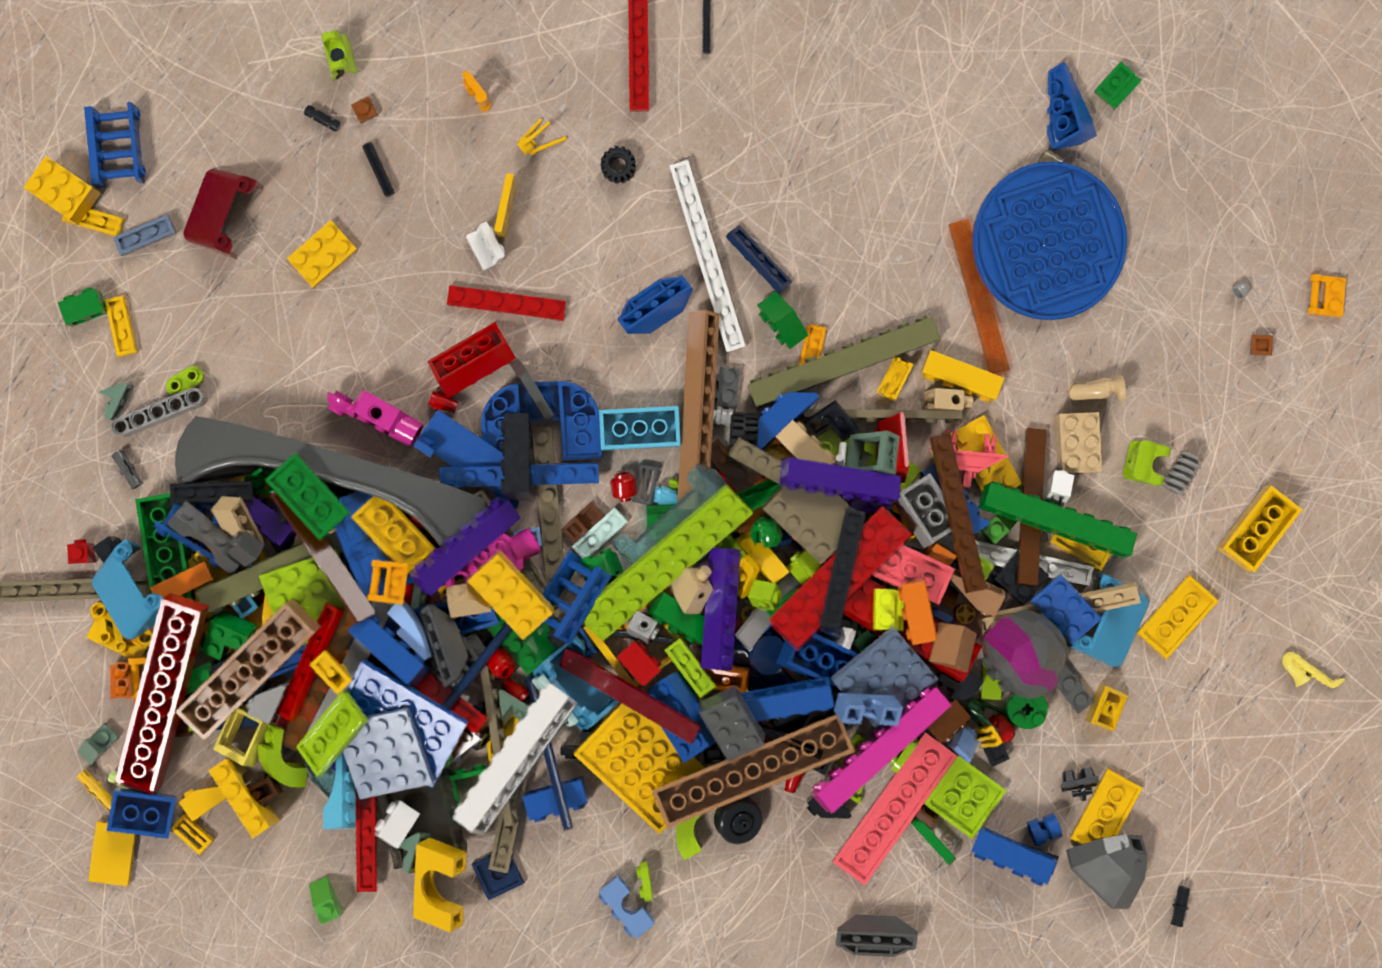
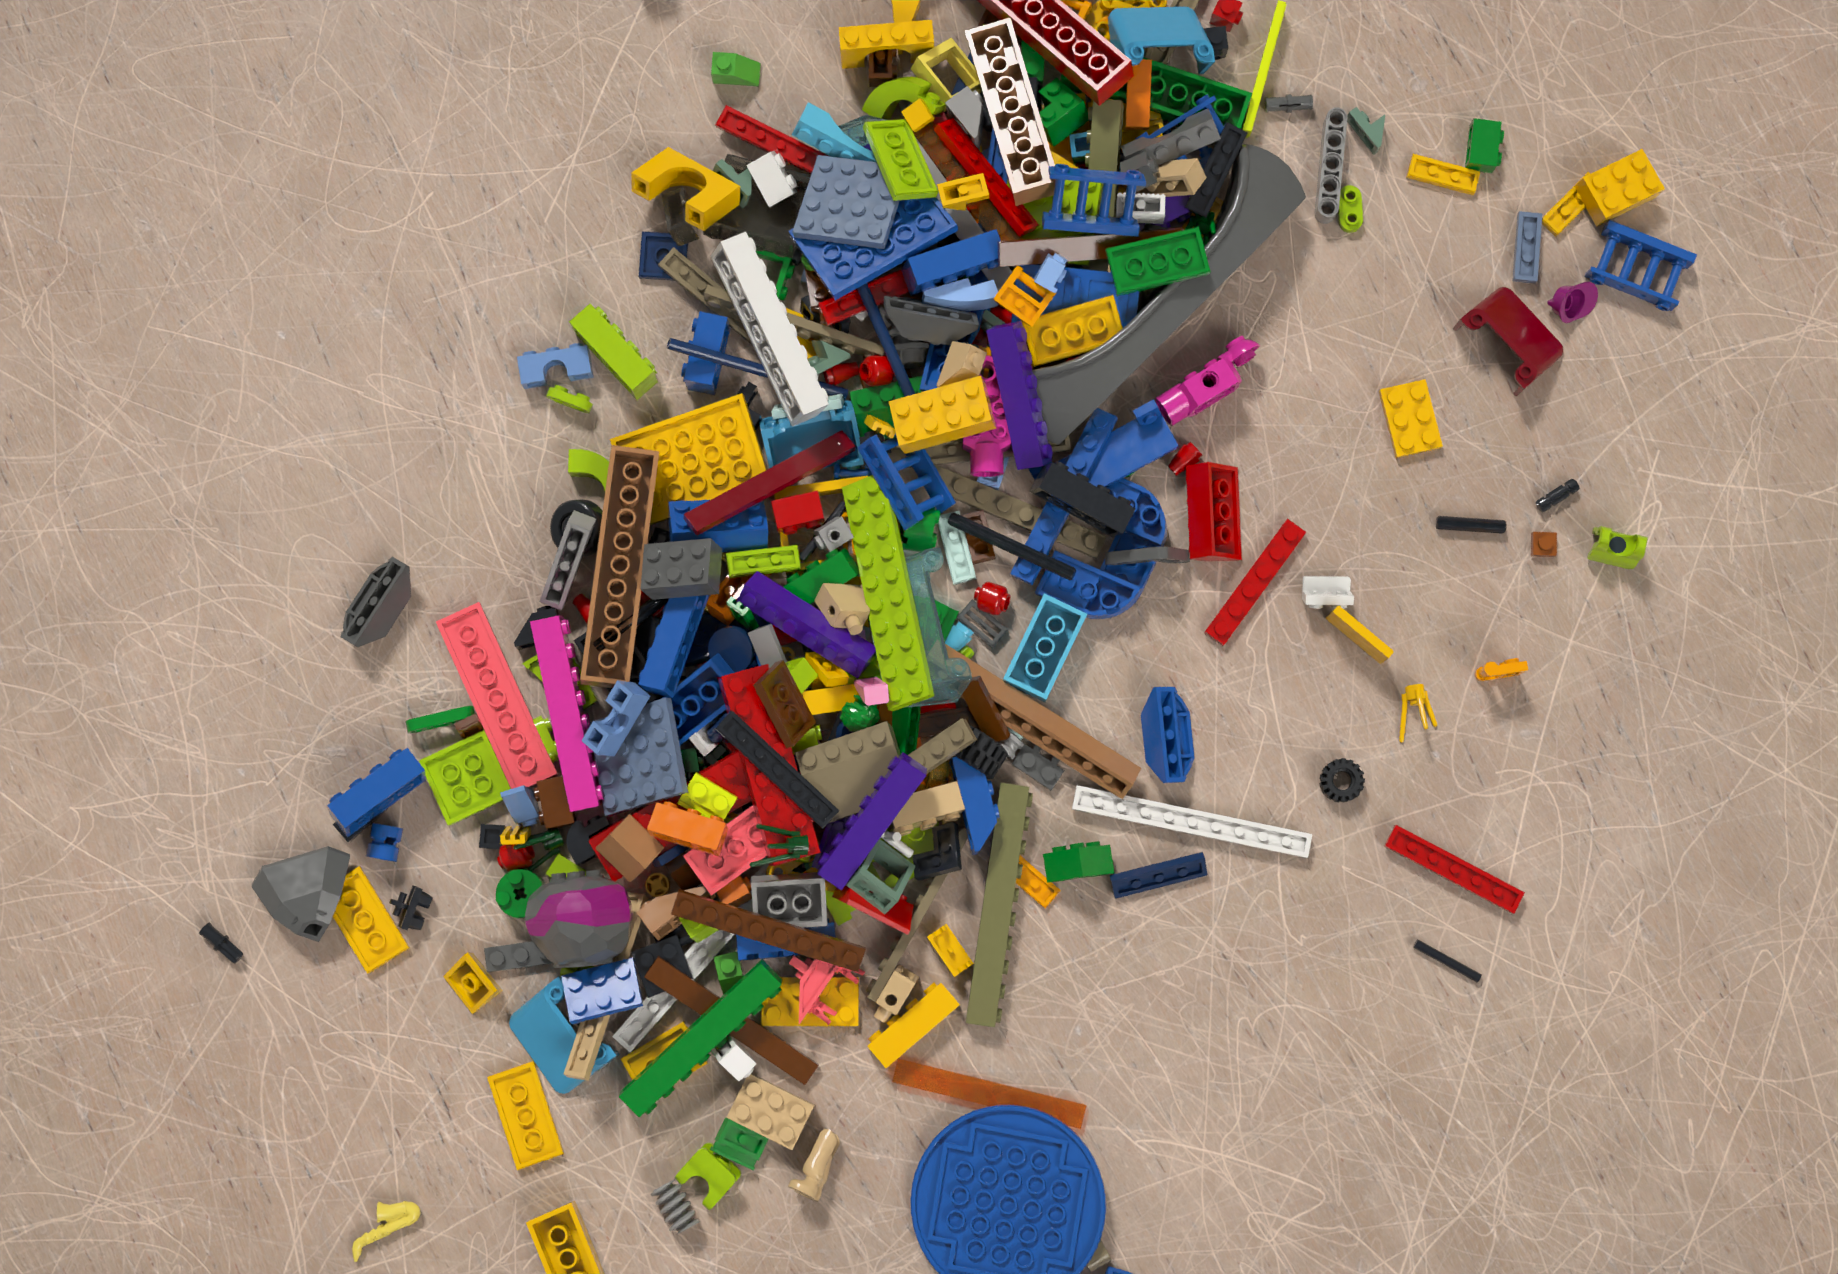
camera: 120 degrees right, 5 degrees down
none -> light grey brick [539,510,596,610]
none -> lime brick [569,303,658,400]
none -> clear smoke piece [661,187,700,246]
none -> green plate [710,1117,769,1171]
none -> green tile [726,596,759,631]
none -> dark green plant [750,824,809,867]
none -> reddish brown plate [753,660,816,748]
none -> bright pink slope [854,677,889,705]
none -> yellow tile [864,415,896,439]
none -> yellow tile [901,98,935,132]
none -> black axle [948,512,1076,581]
none -> reddish brown tile [957,676,1010,742]
none -> light blue brick [1034,253,1067,293]
none -> blue fence [1042,164,1146,236]
none -> white brick [1116,192,1165,224]
none -> neon yellow tile [1242,0,1287,139]
none -> magenta piece [1547,282,1598,323]

